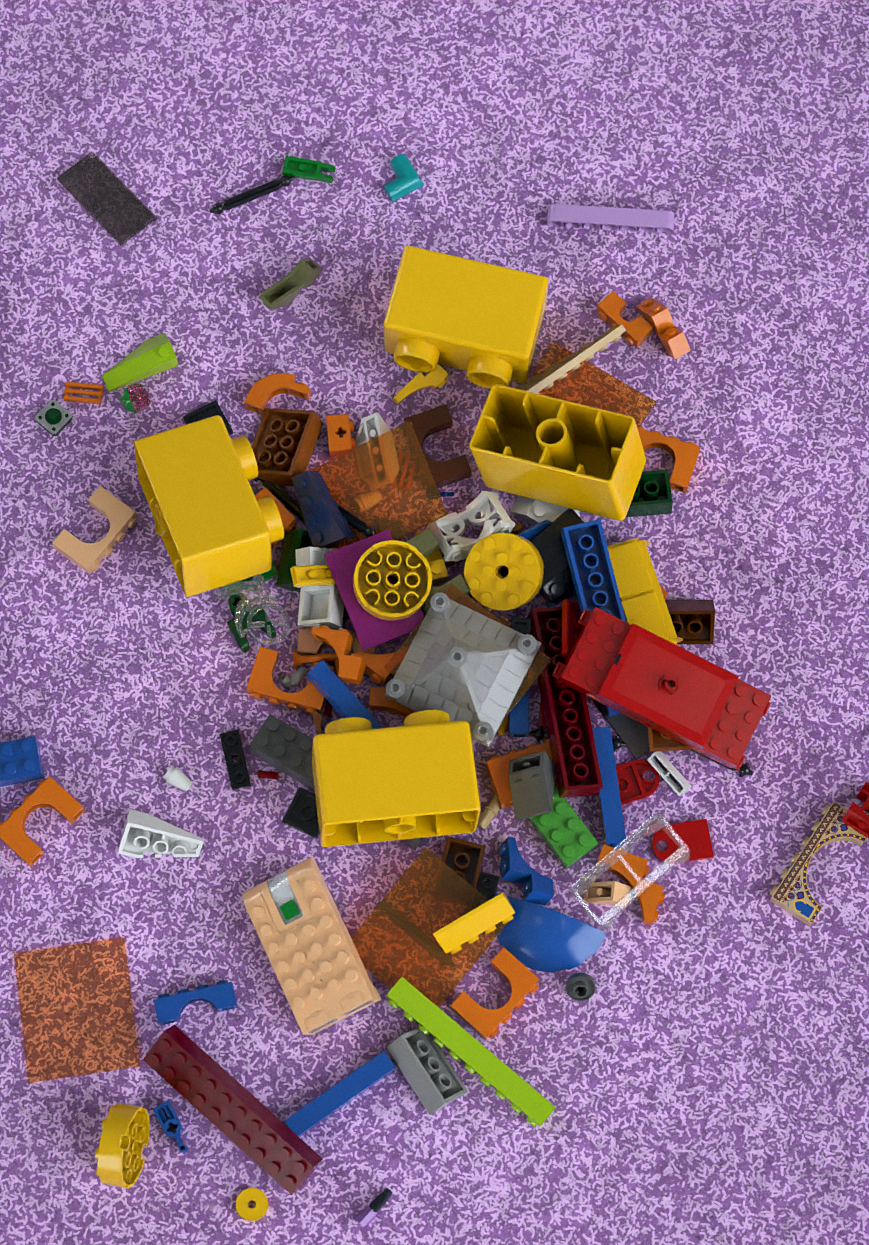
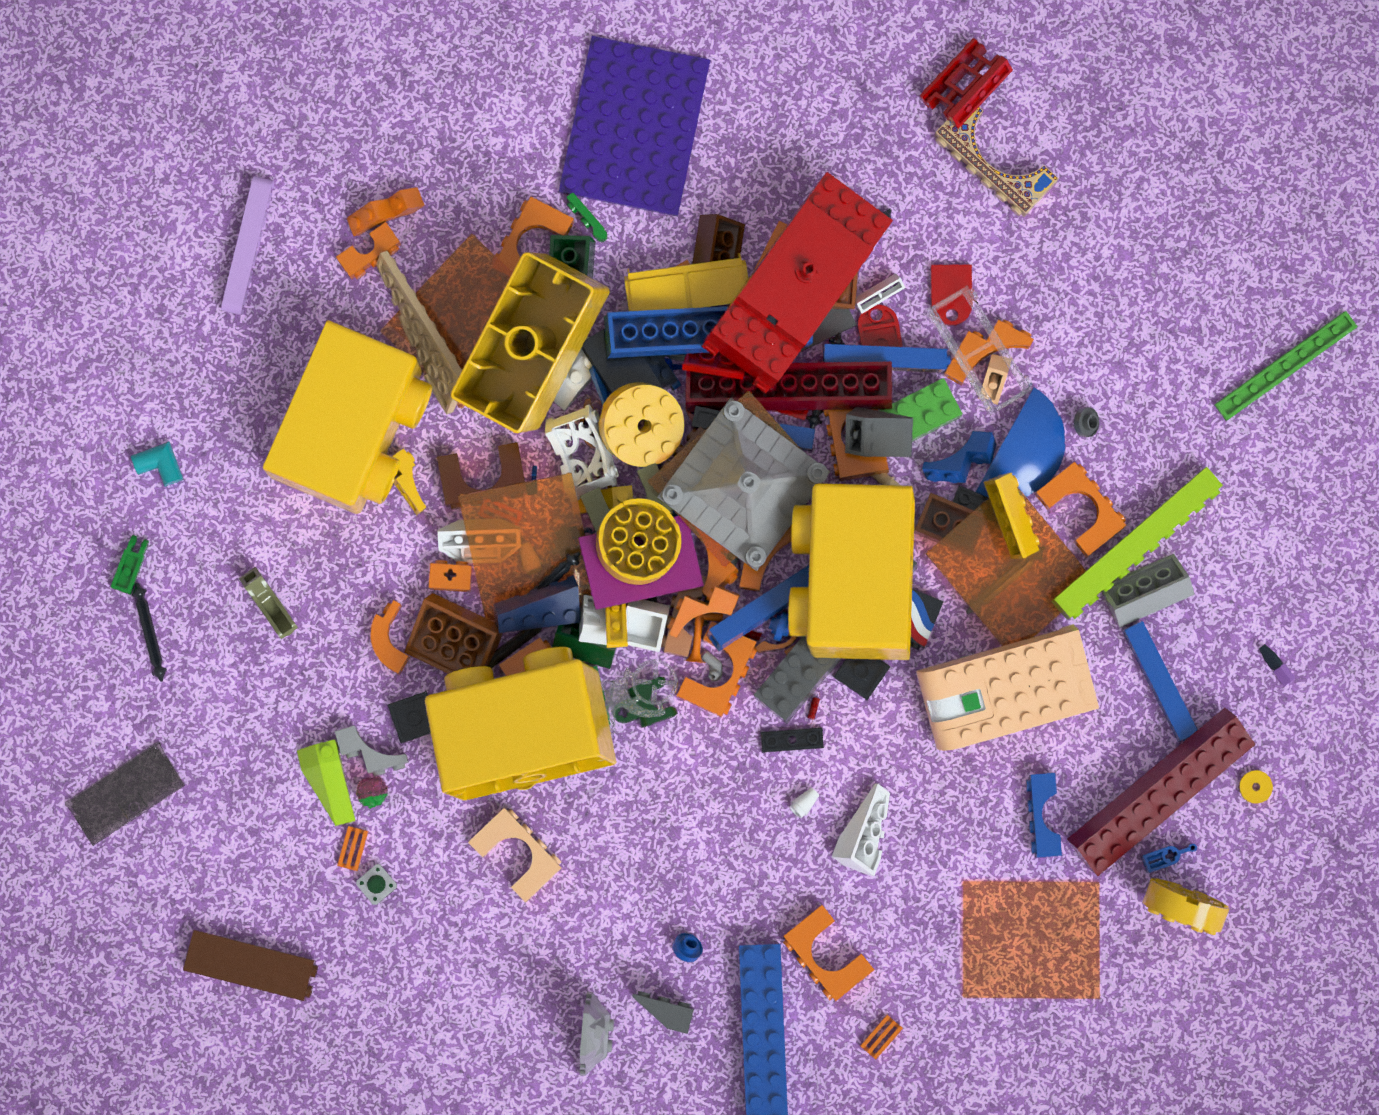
camera: 80 degrees left, 10 degrees up
none -> light grey arch [335,726,409,777]
none -> dark purple plate [559,36,710,217]
none -> green hinge [566,193,608,243]
none -> blue plate [672,933,703,962]
none -> panel [910,589,944,650]
none -> bright green tile [1214,311,1358,421]

